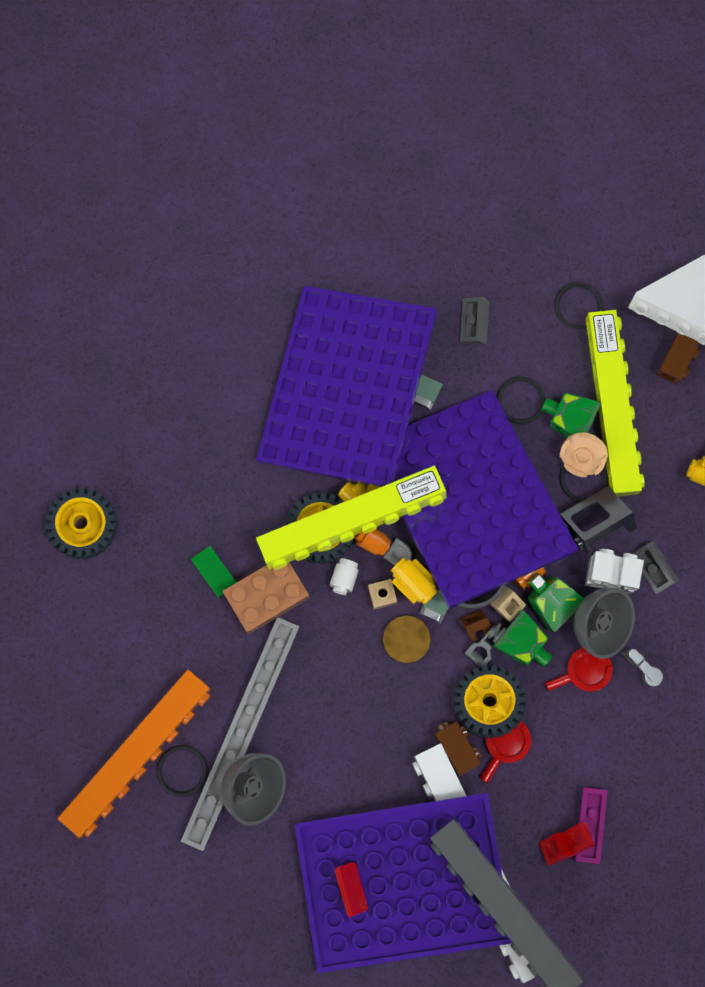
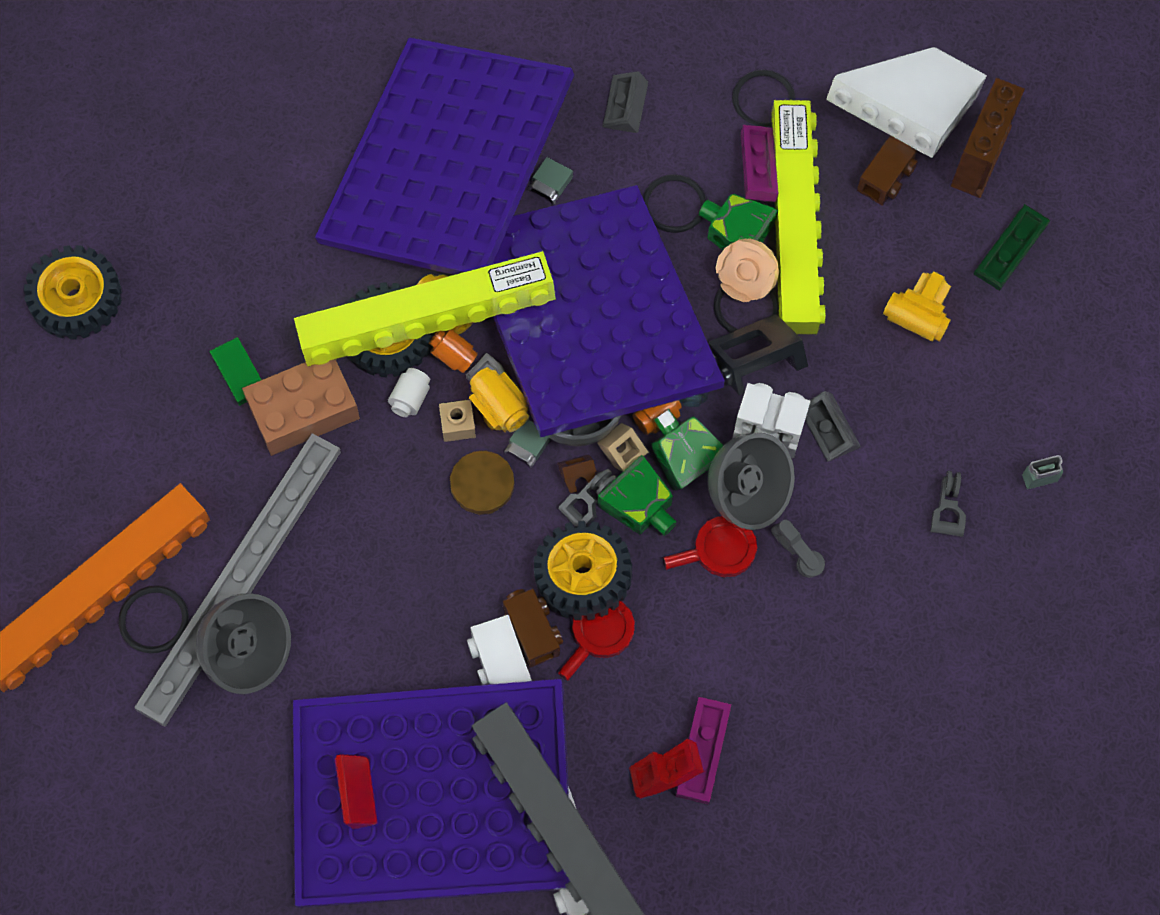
camera: 10 degrees right, 10 degrees down
none -> magenta plate [741,125,778,202]

